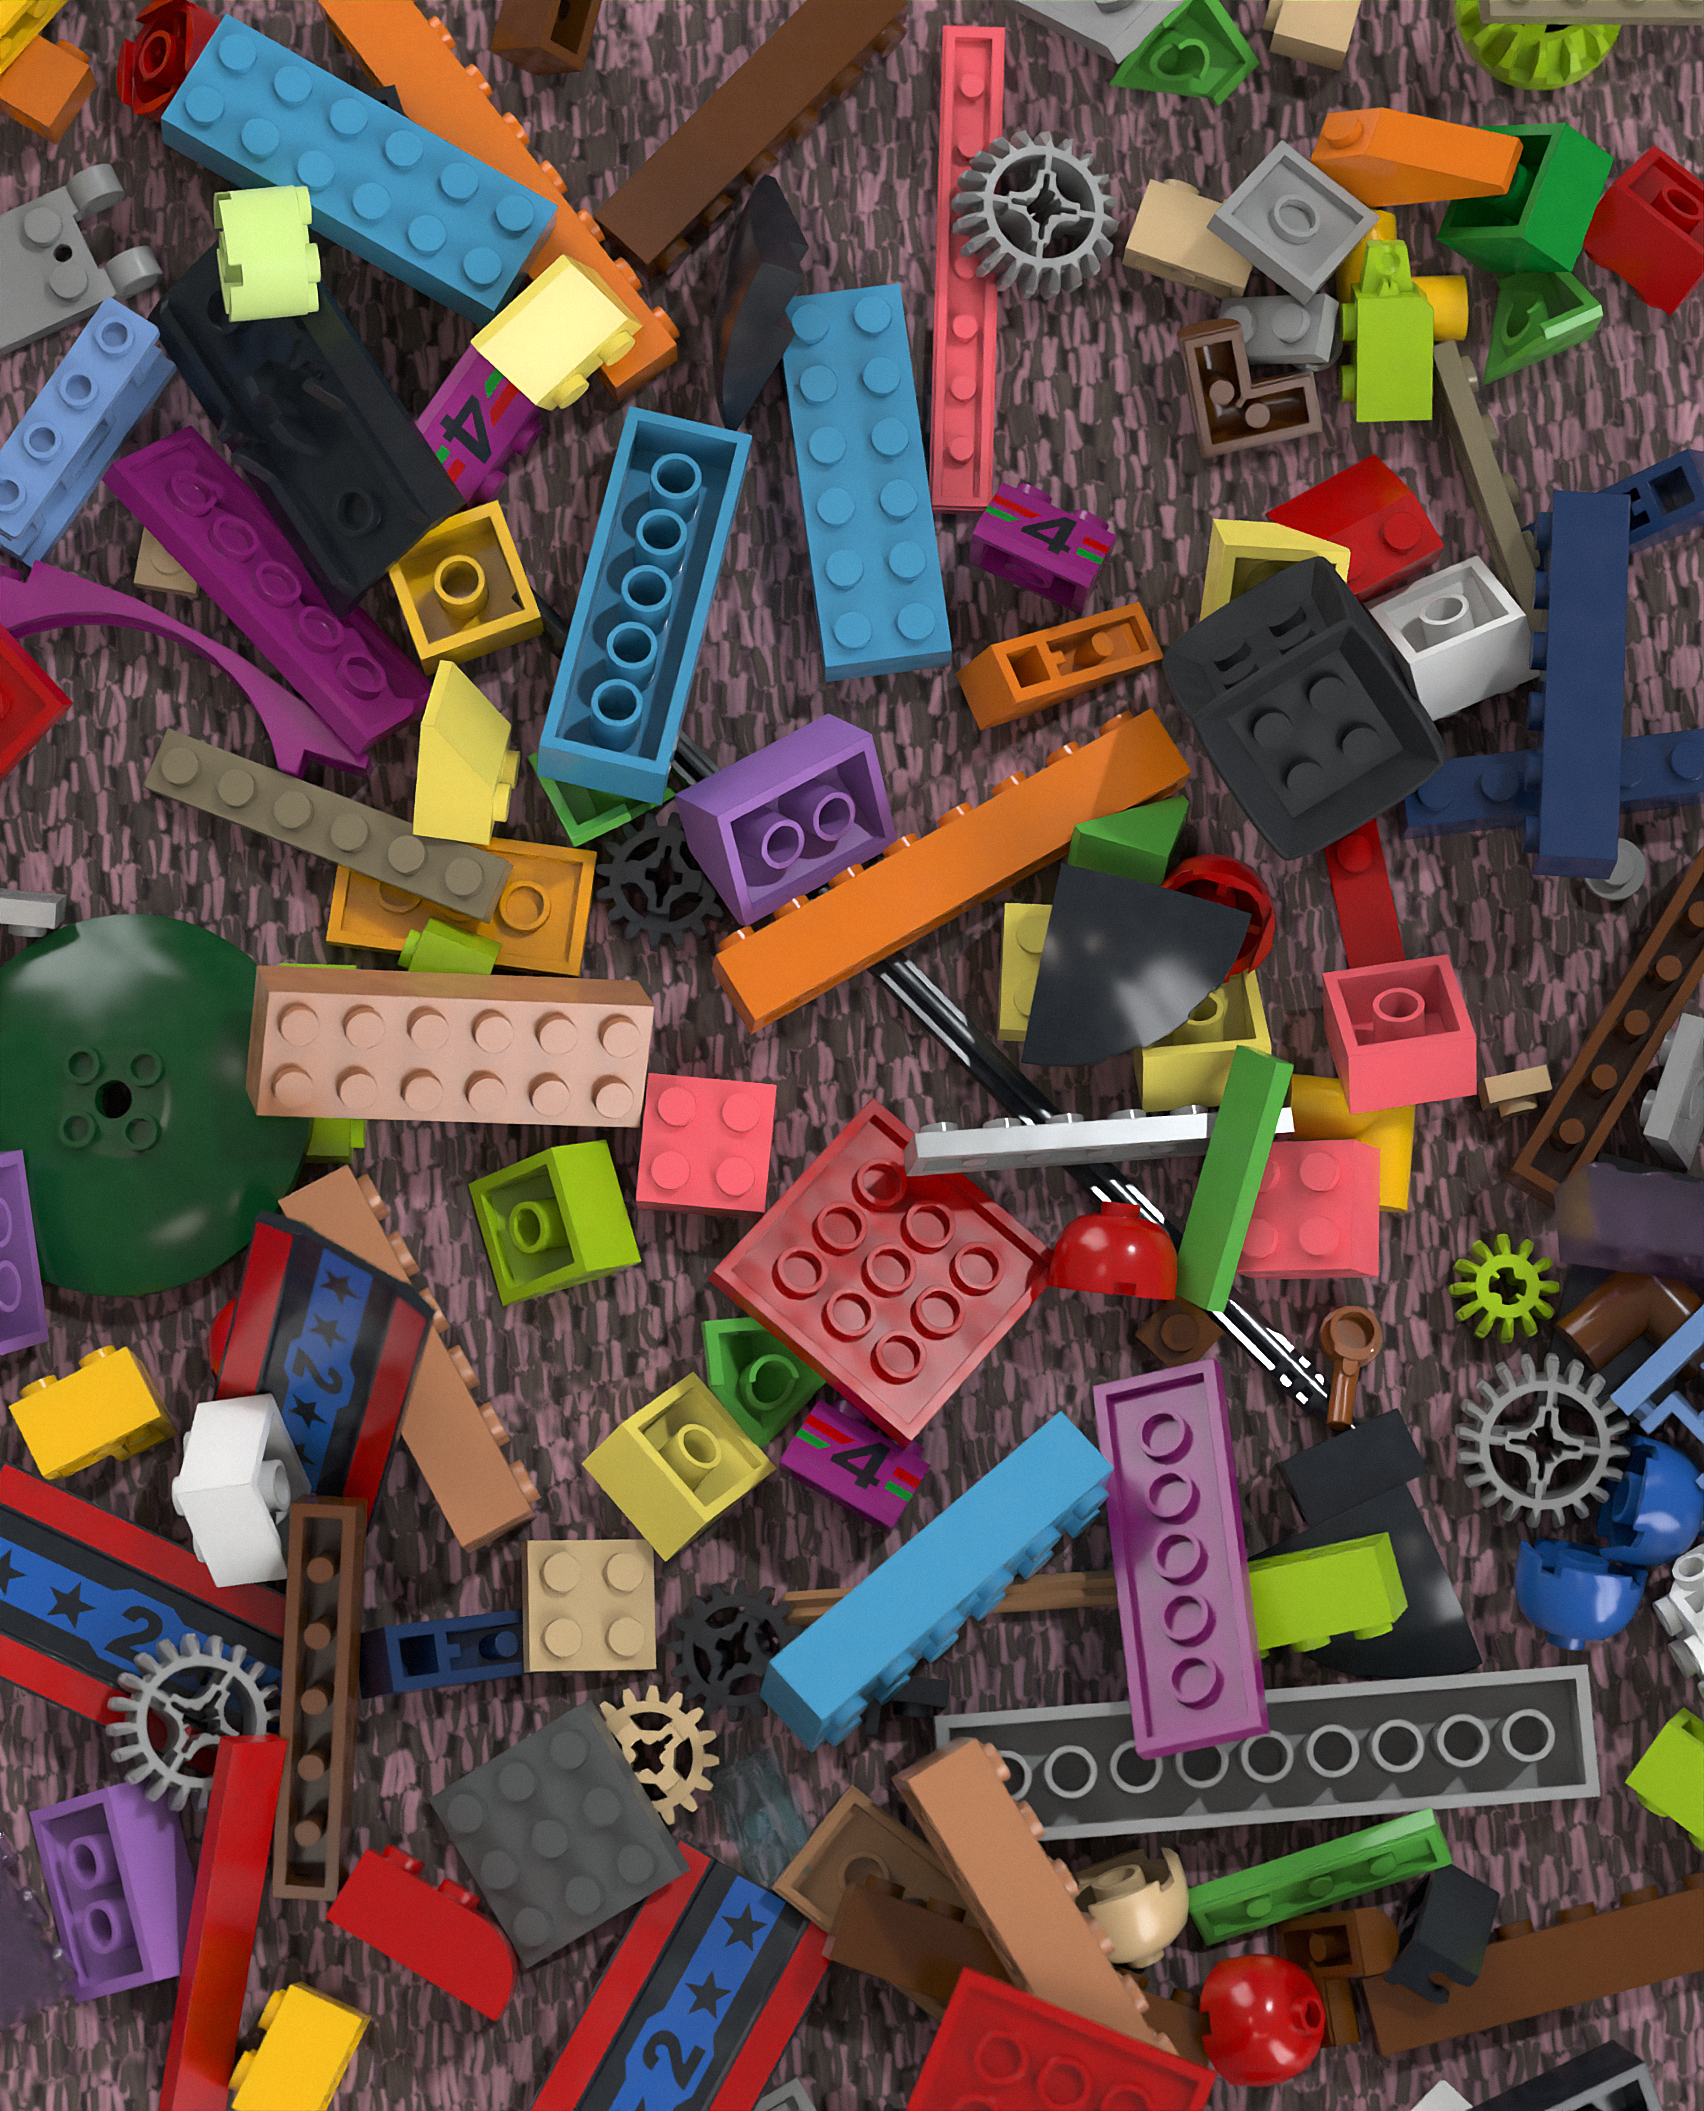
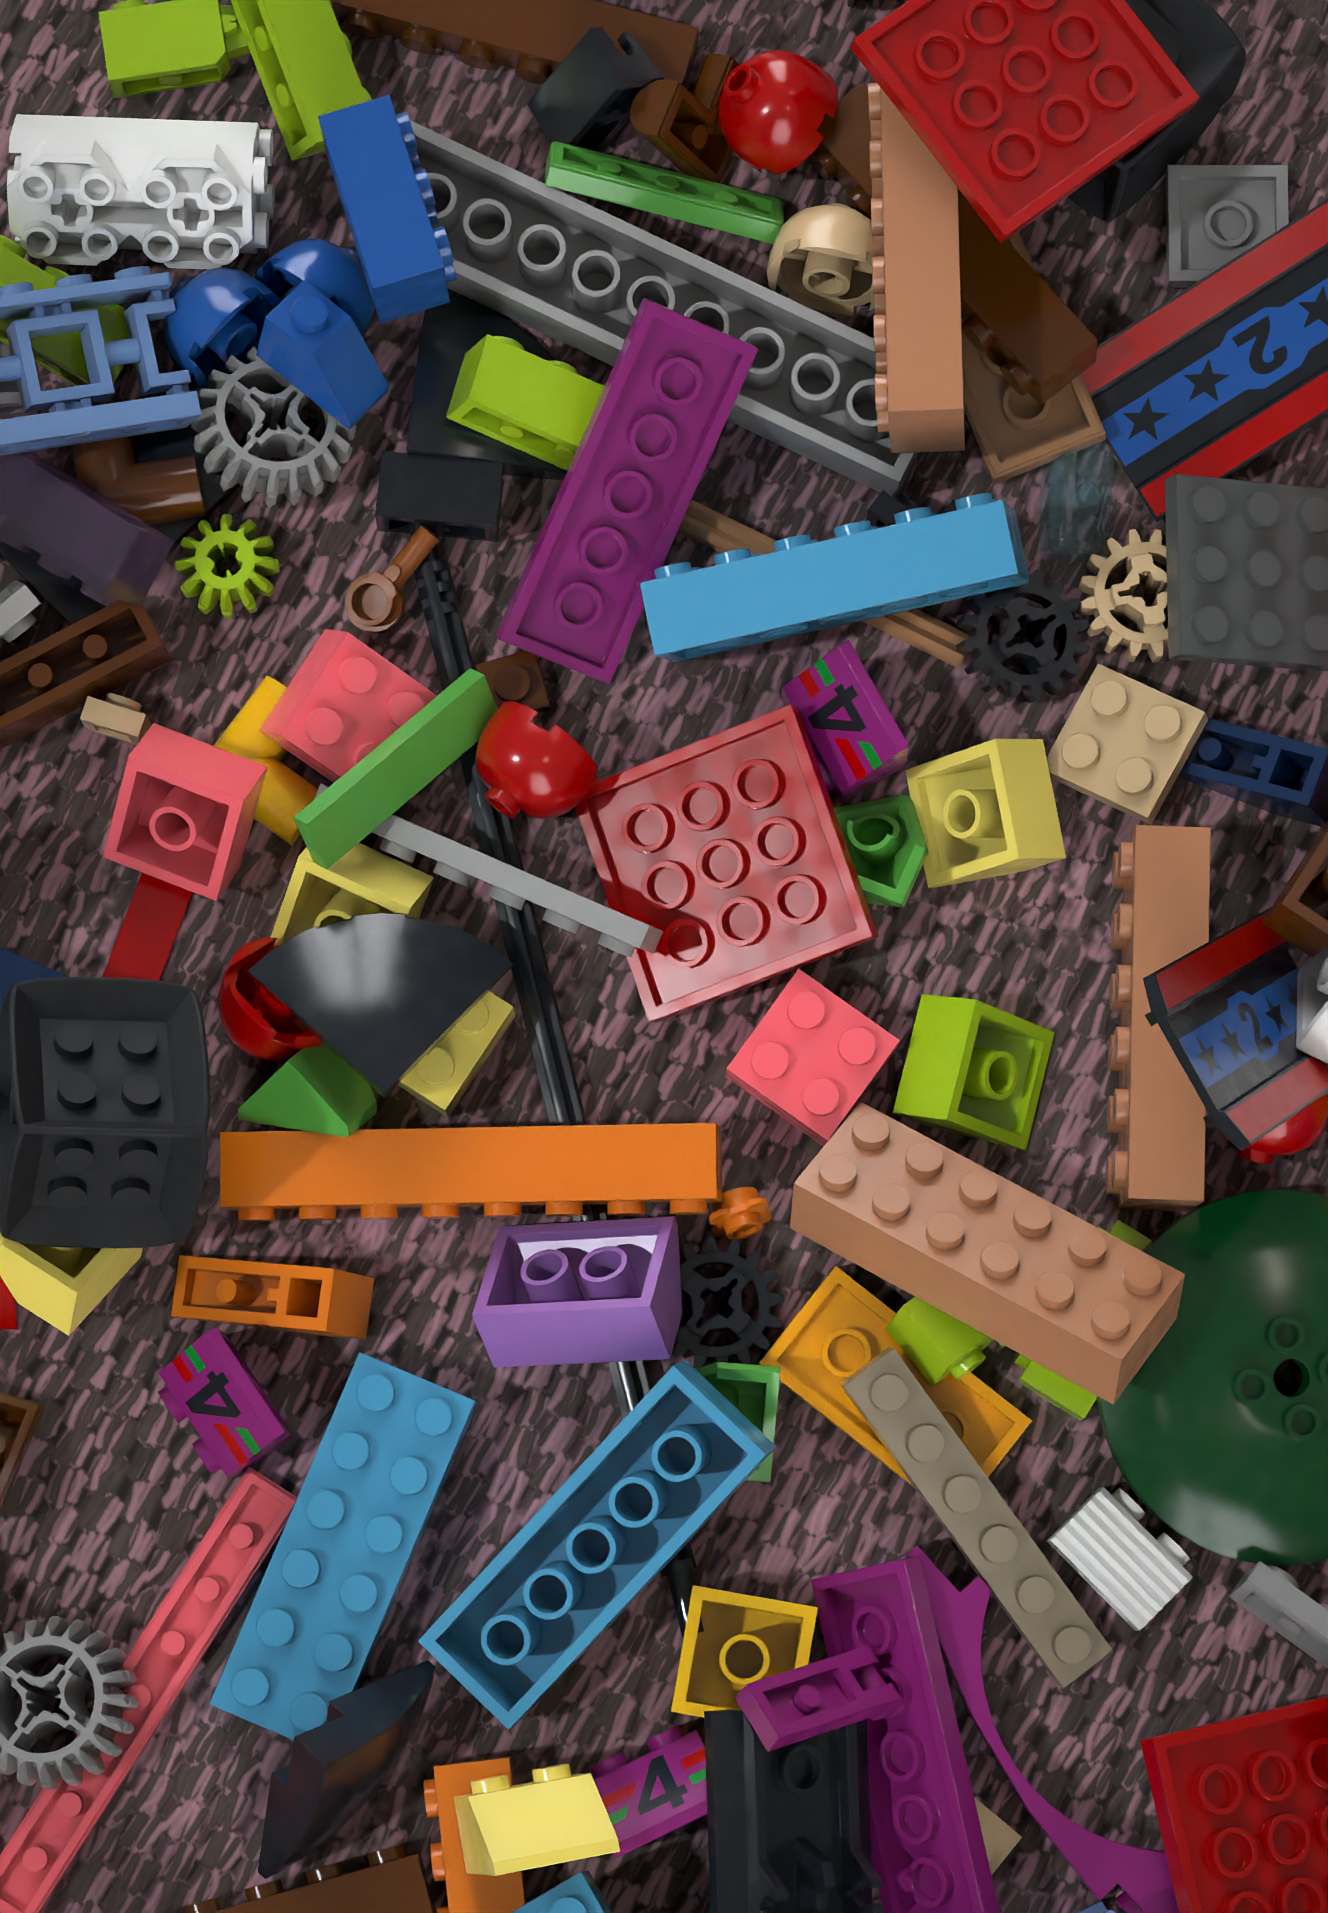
camera: 145 degrees left, 0 degrees up
light yellow slope [412,660,520,845] -> none
none -> blue slope [256,280,389,430]
none -> blue brick [318,95,457,324]
none -> orange plate [708,1187,772,1240]
none -> magenta plate [735,1646,903,1752]
none -> white brick [1047,1487,1193,1631]

